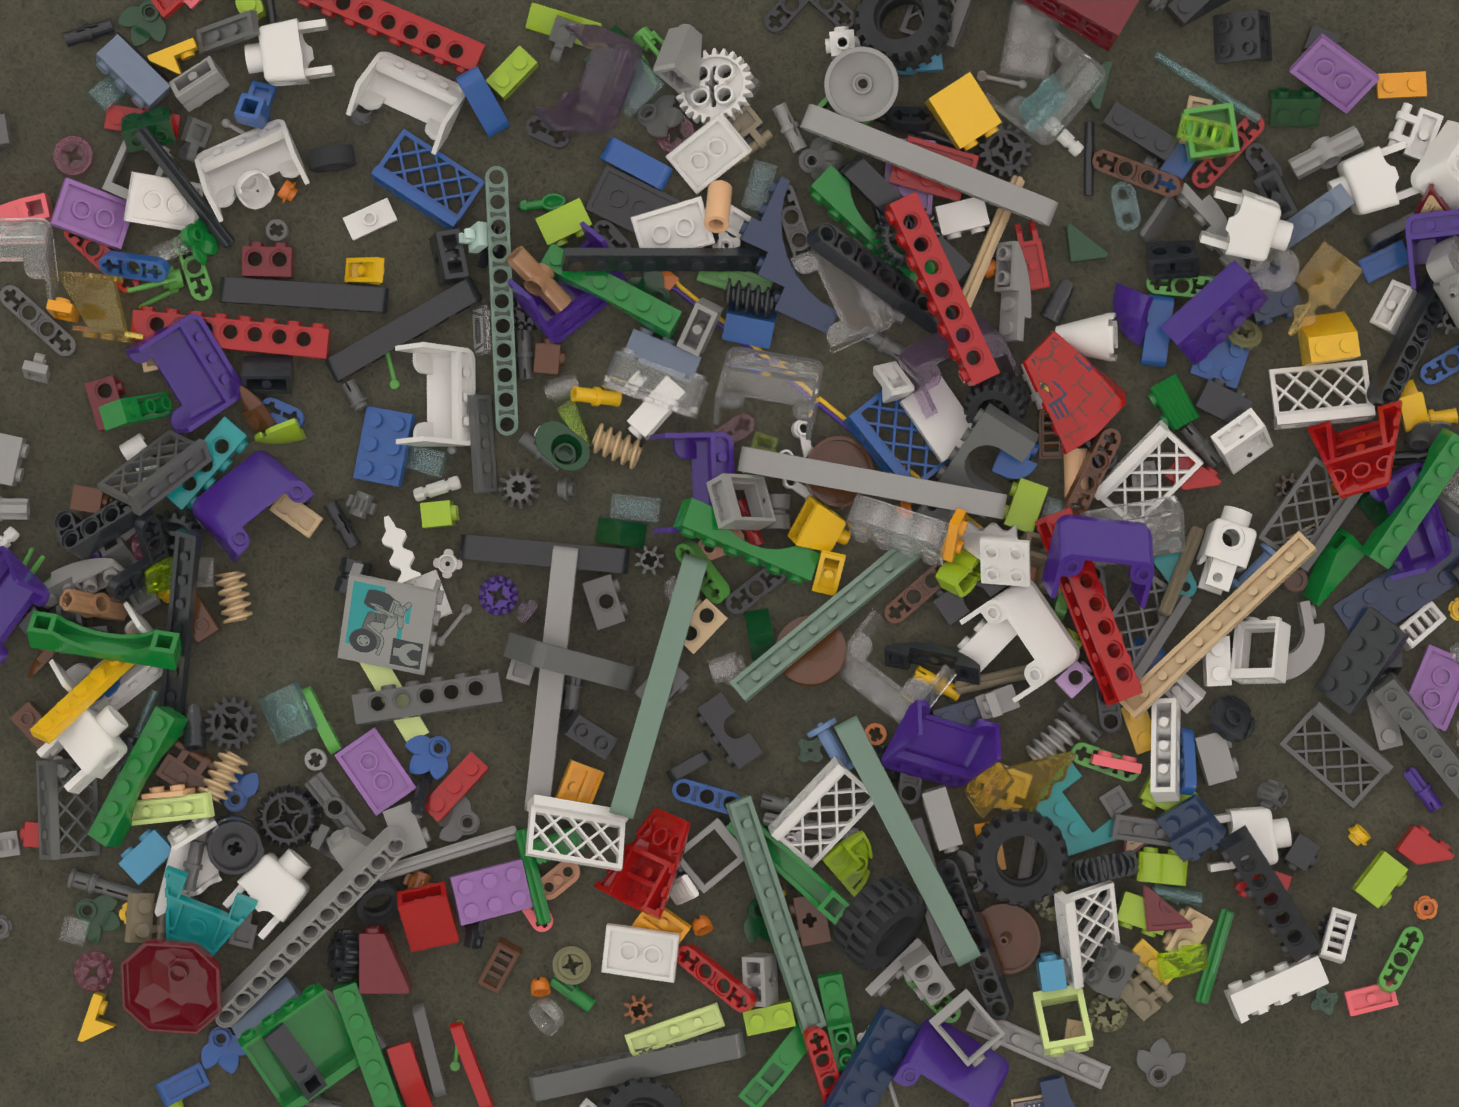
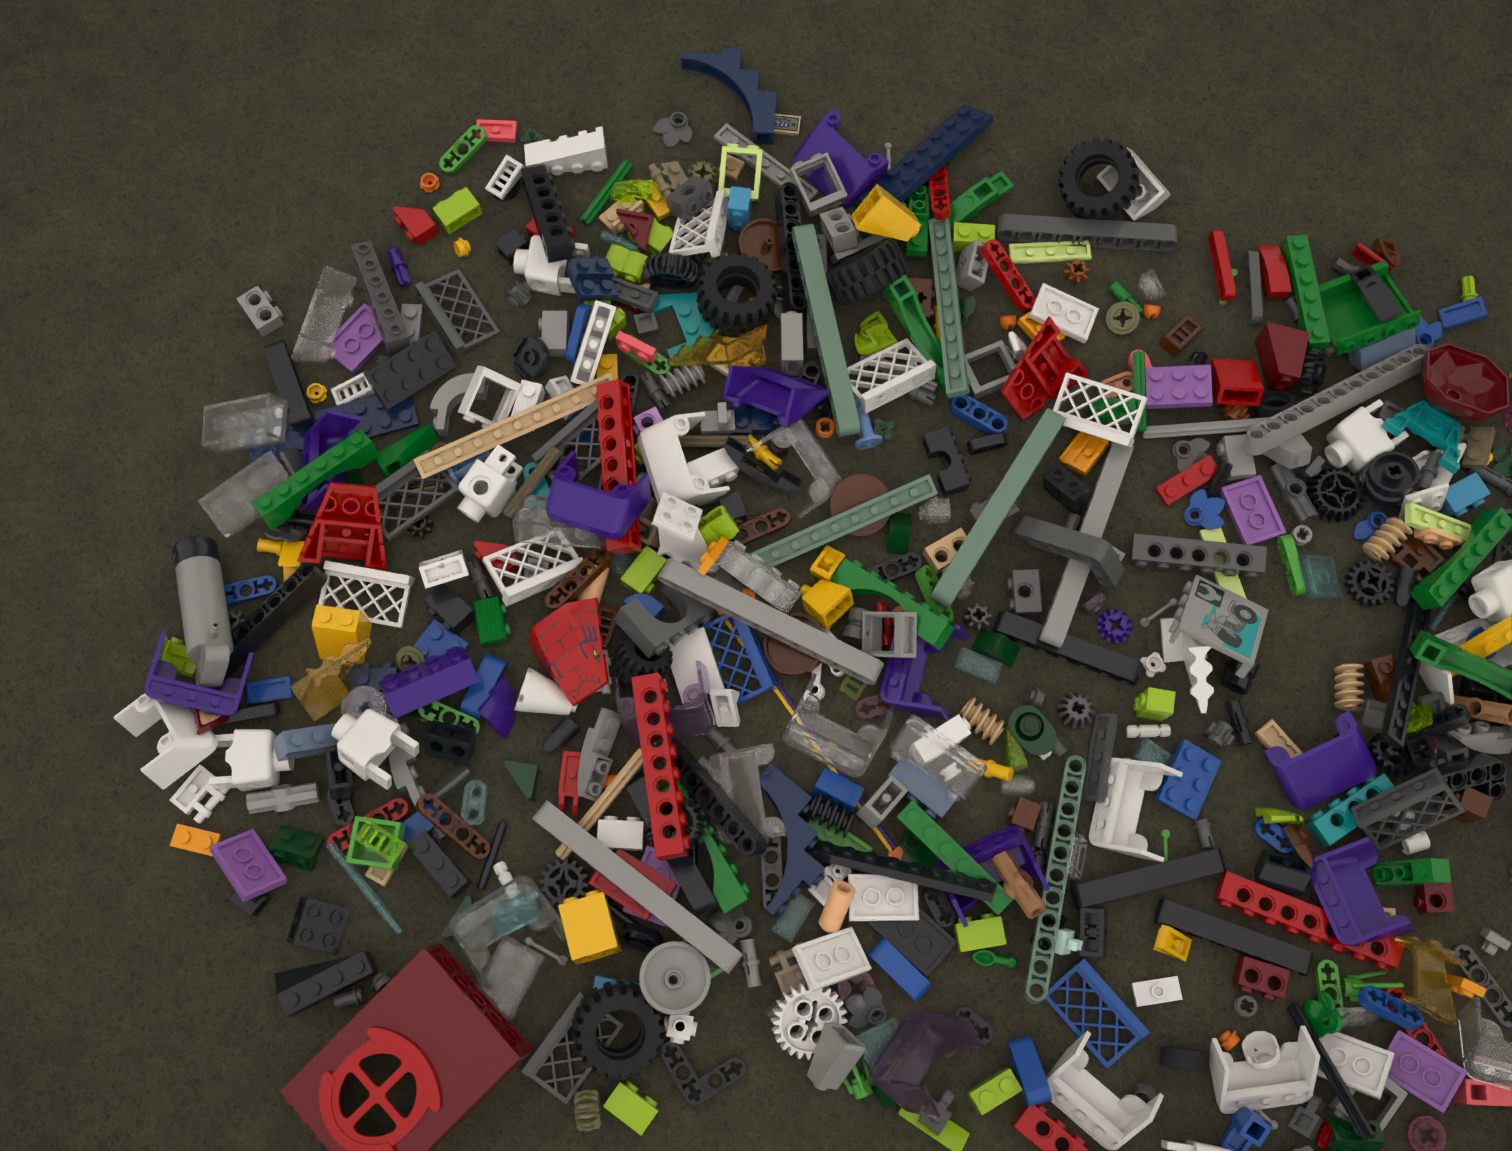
camera: 165 degrees left, 15 degrees down
white slope [1370,279,1417,336] -> none
none -> yellow slope [851,184,921,241]

